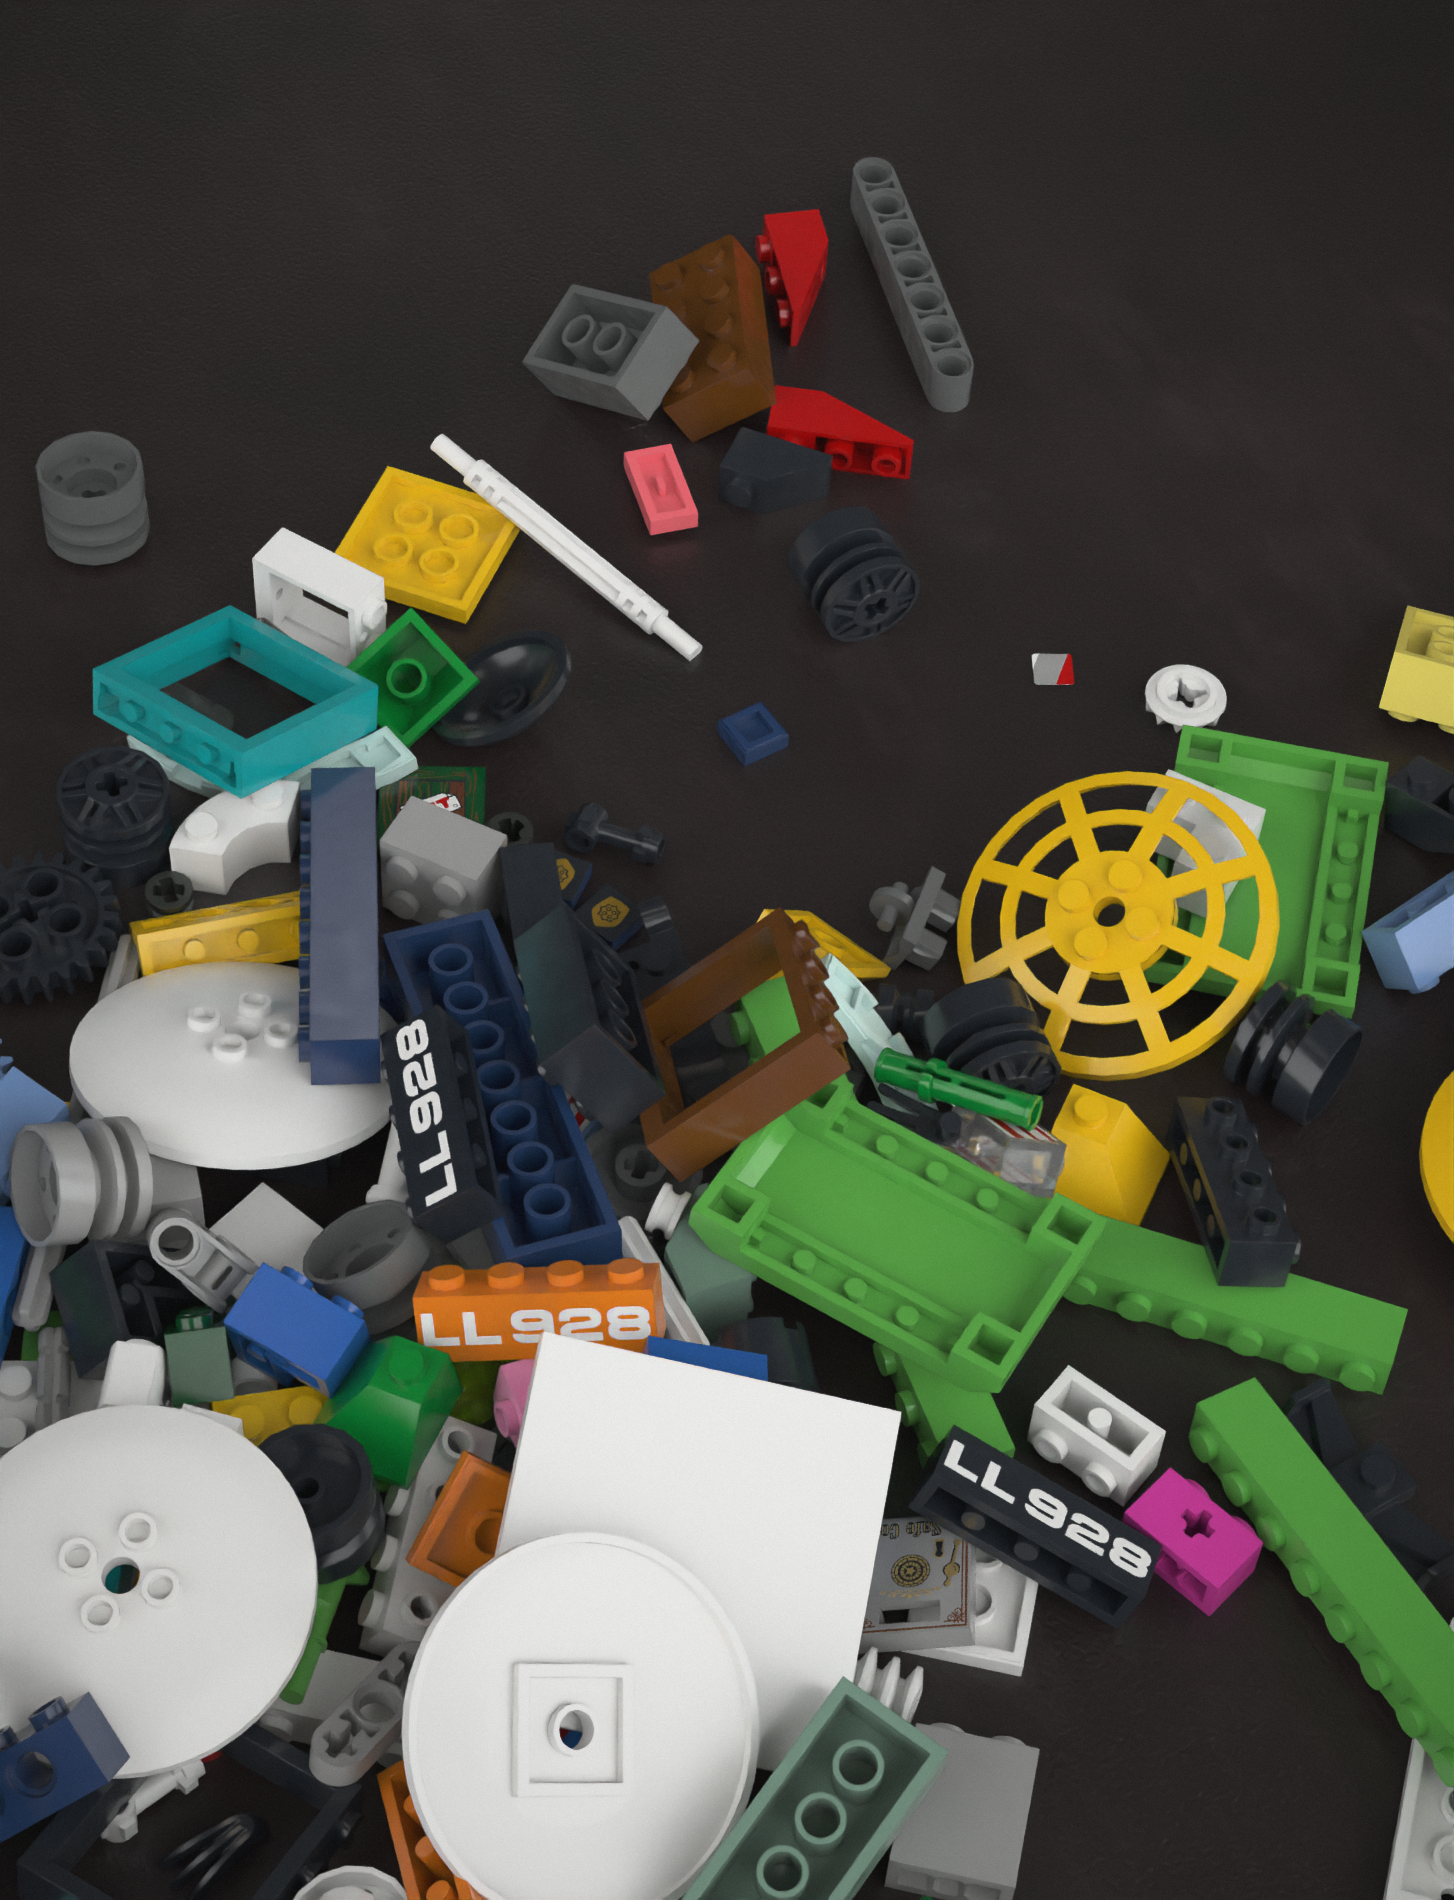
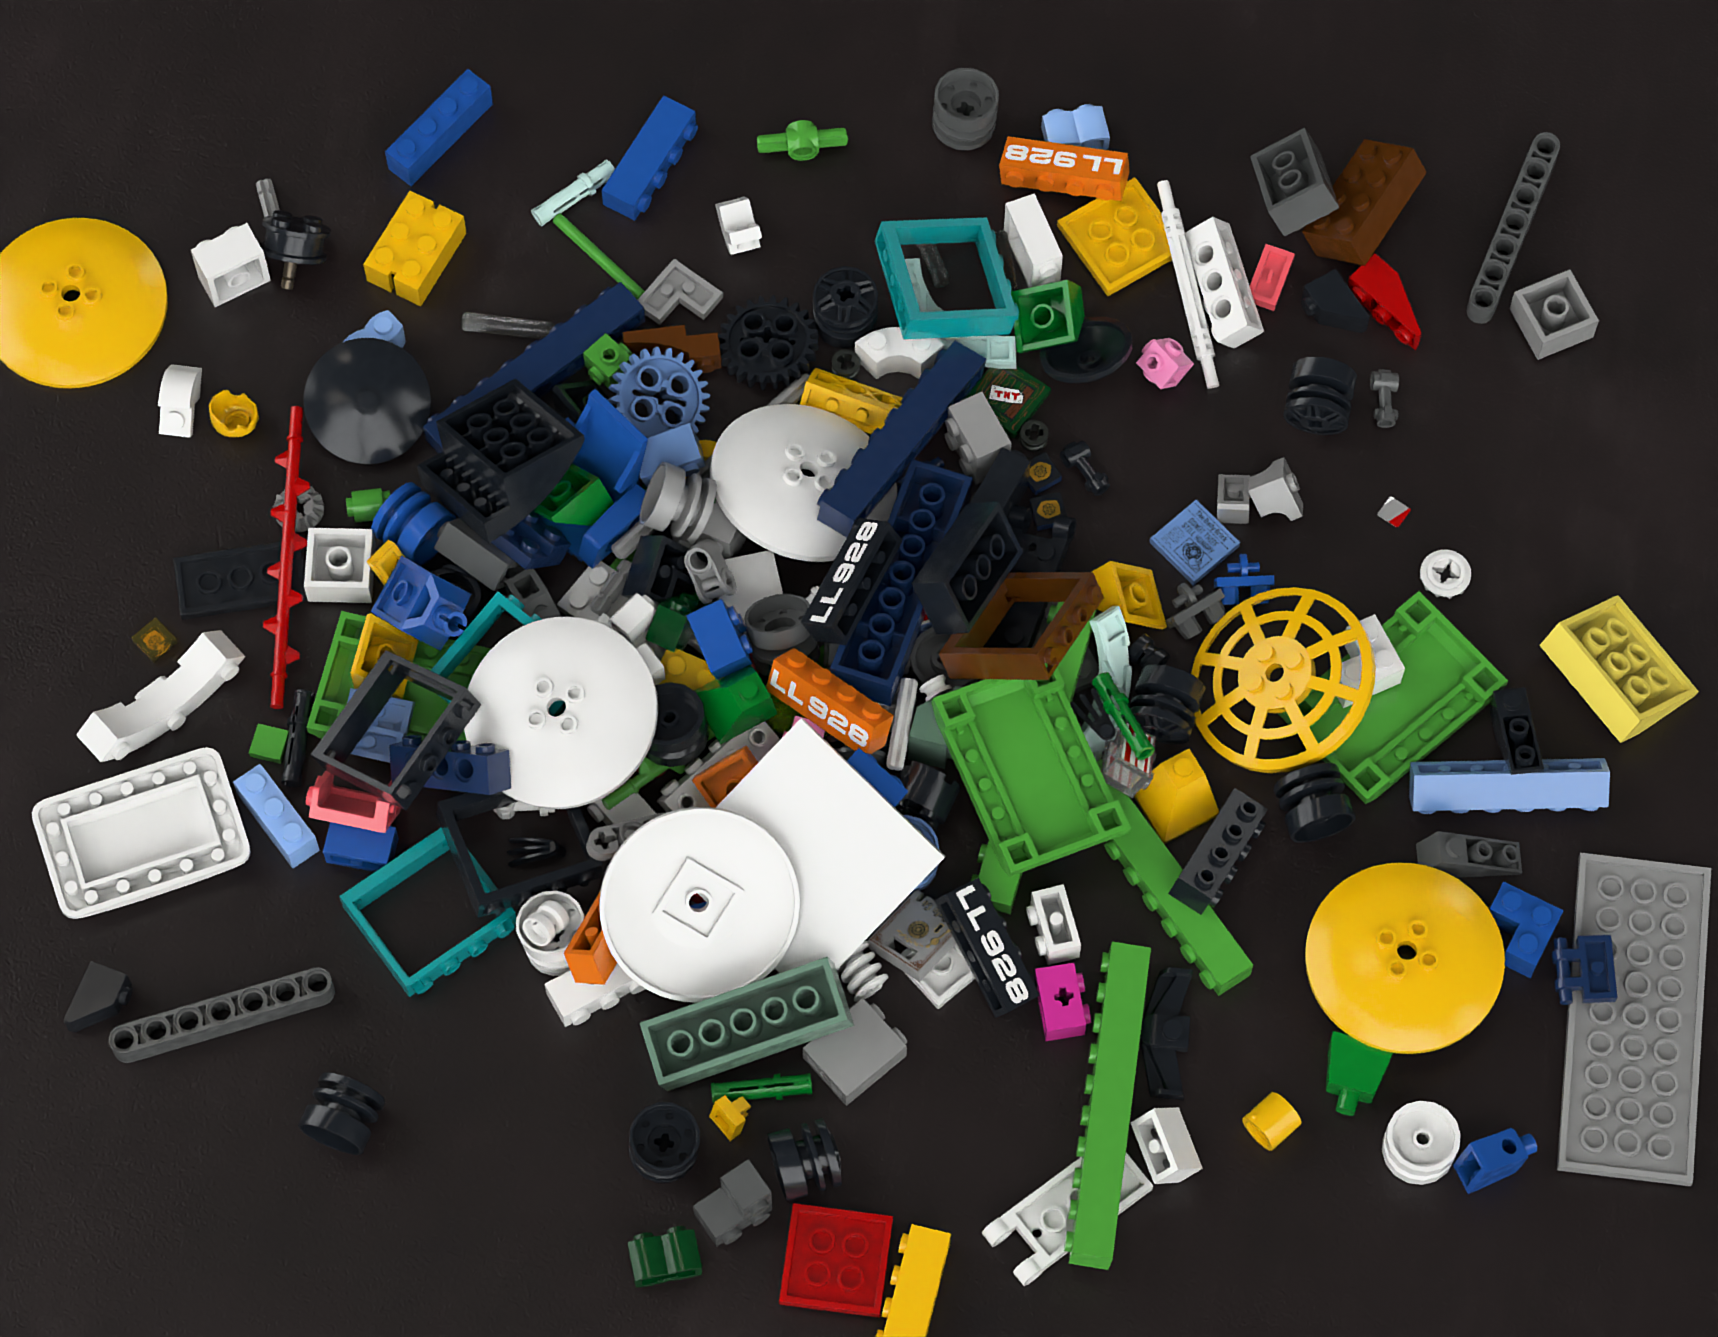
camera: 40 degrees right, 15 degrees up
dark blue tile [717,701,789,767] -> none
red slope [755,209,829,346] -> none
none -> orange brick [999,136,1130,201]
none -> light blue brick [1041,104,1110,150]
none -> bright pink brick [1136,338,1194,389]
none -> medium blue tile [1150,500,1240,586]
none -> white brick [1185,217,1264,348]
none -> blue hips [1214,554,1275,606]
none -> light grey slope [1217,474,1250,524]
none -> light grey brick [1248,457,1303,521]
none -> dark grey bar [1370,369,1399,428]
none -> light grey brick [1509,270,1599,360]

